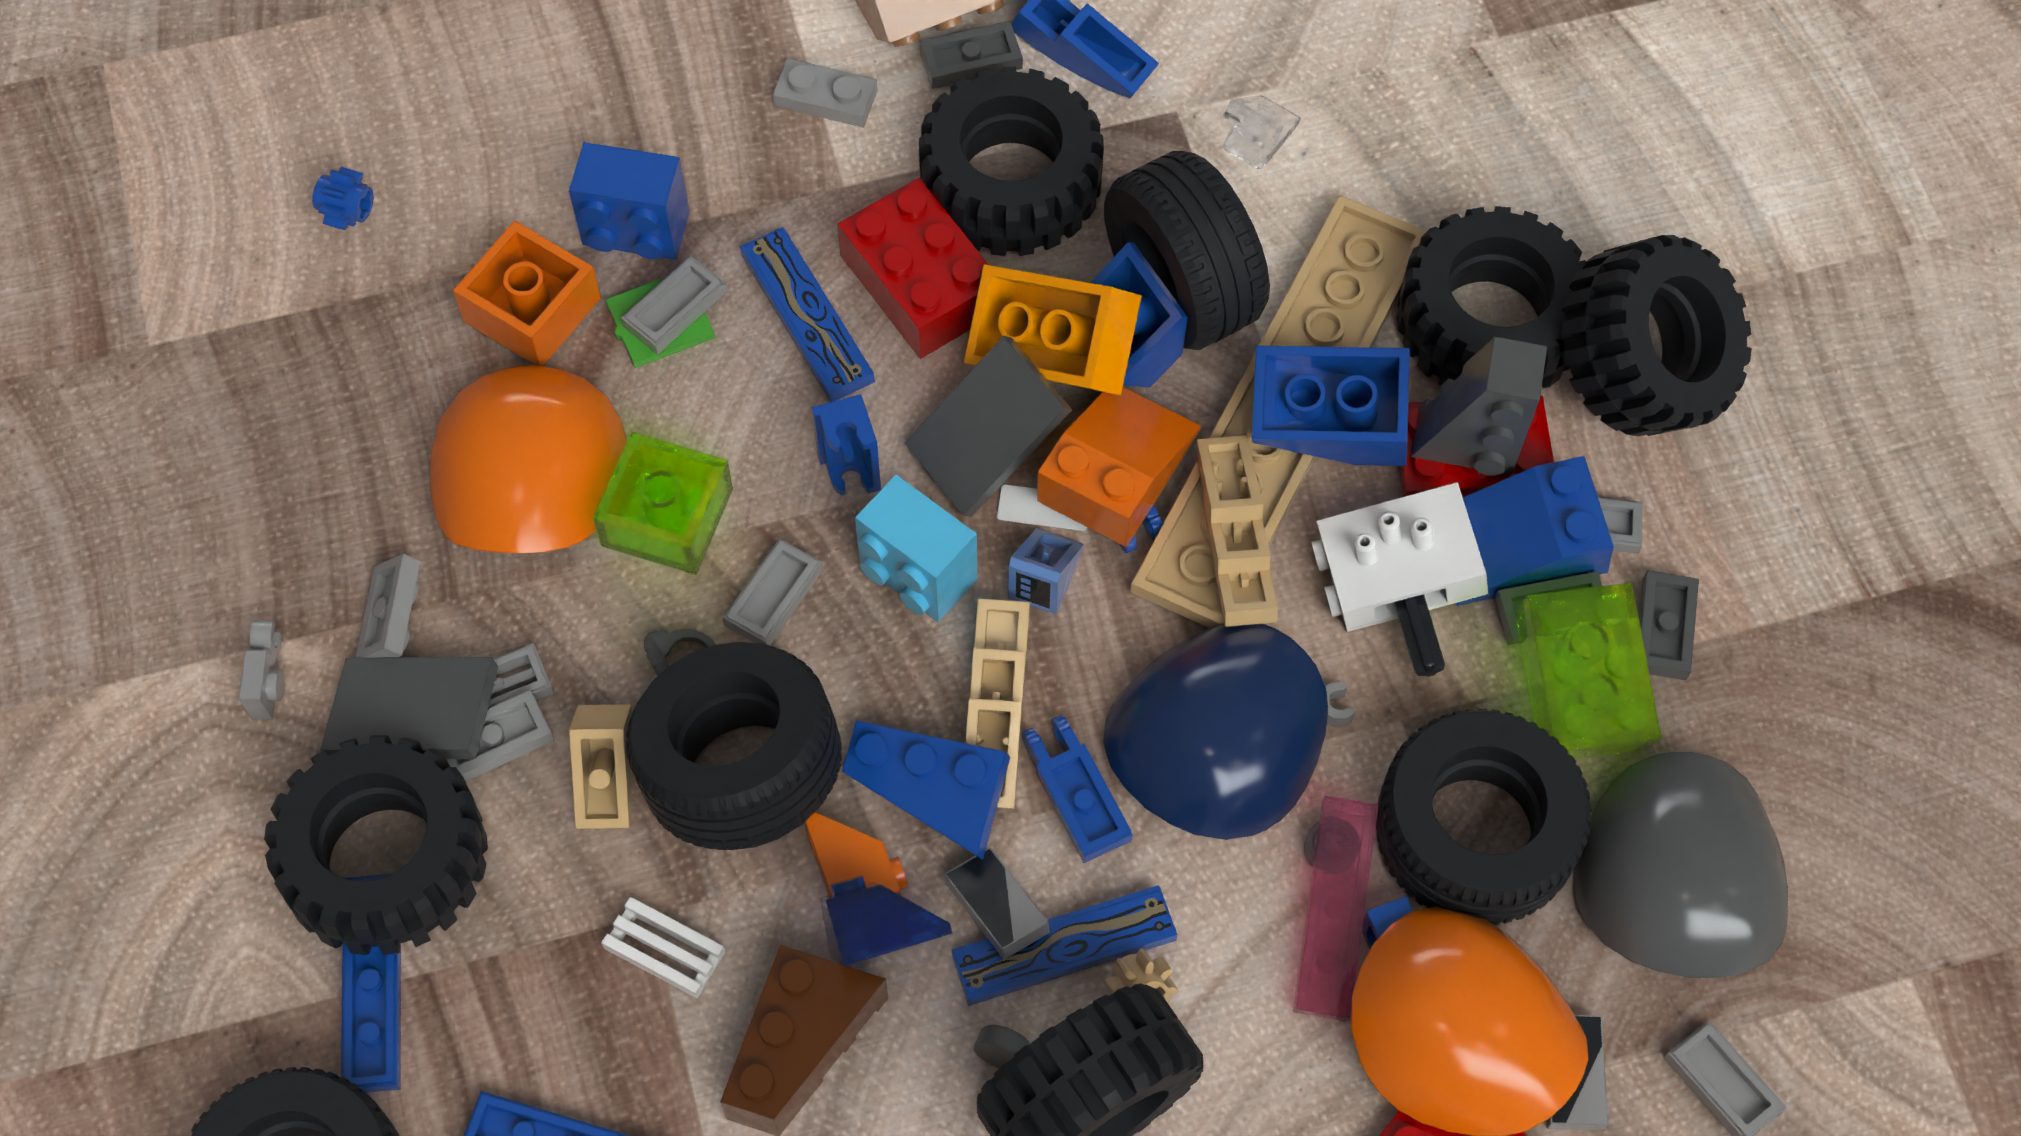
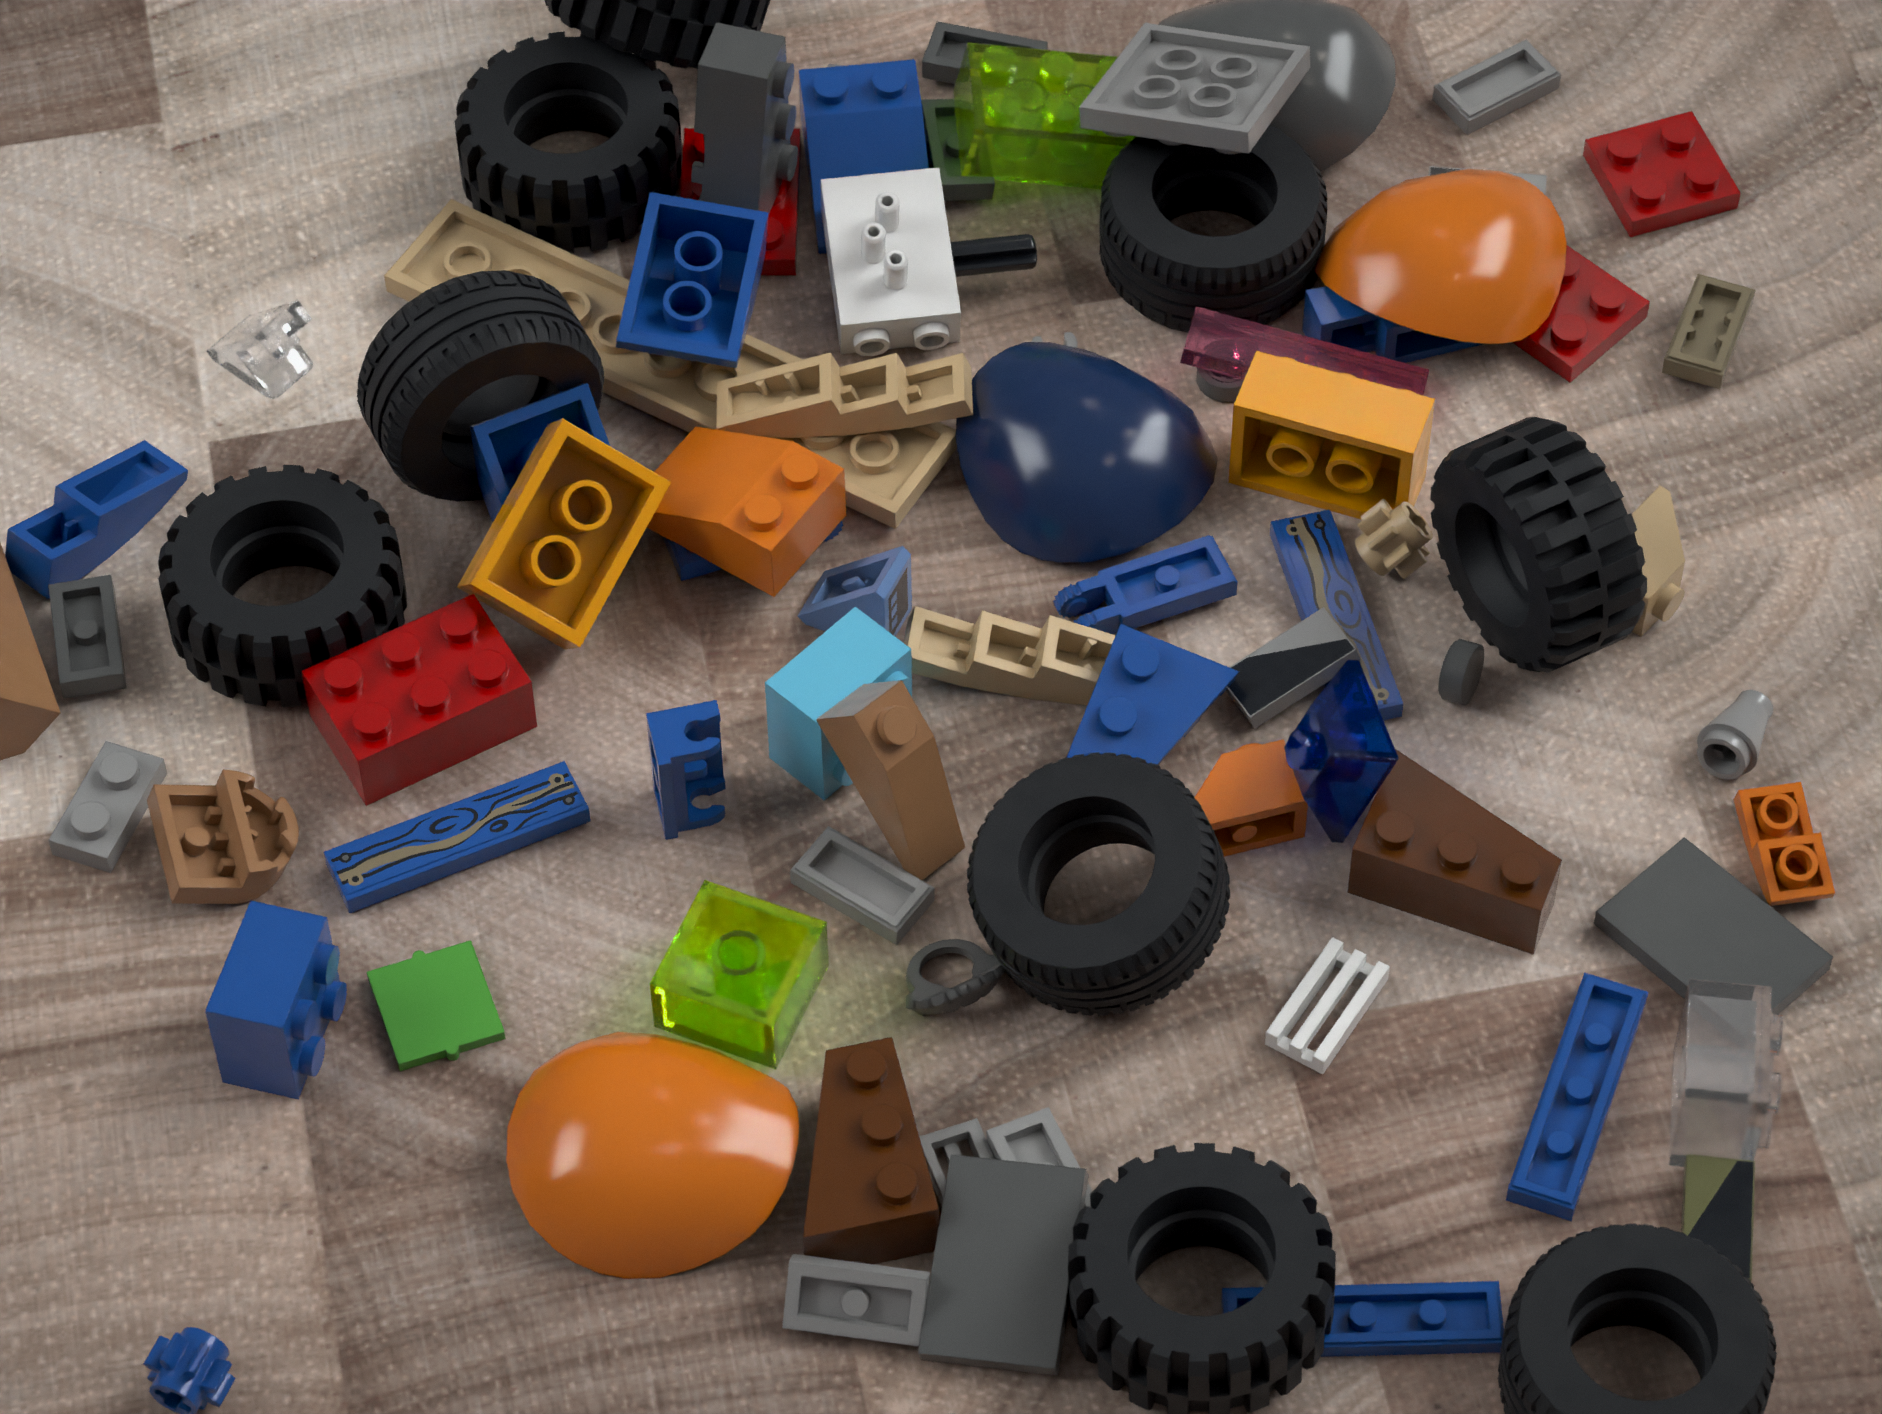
camera: 85 degrees left, 10 degrees down
orange brick [453,220,601,366] -> none
tan slope [569,704,633,829] -> none
light grey tile [621,255,727,355] -> none
dark grey tile [905,336,1072,517] -> none
white sticker [997,484,1087,531] -> none
none -> medium nougat slope [147,769,299,904]
none -> reddish brown wedge [803,1037,939,1264]
none -> medium nougat slope [816,680,965,880]
none -> light grey plate [1079,23,1310,154]
none -> light orange brick [1228,351,1435,520]

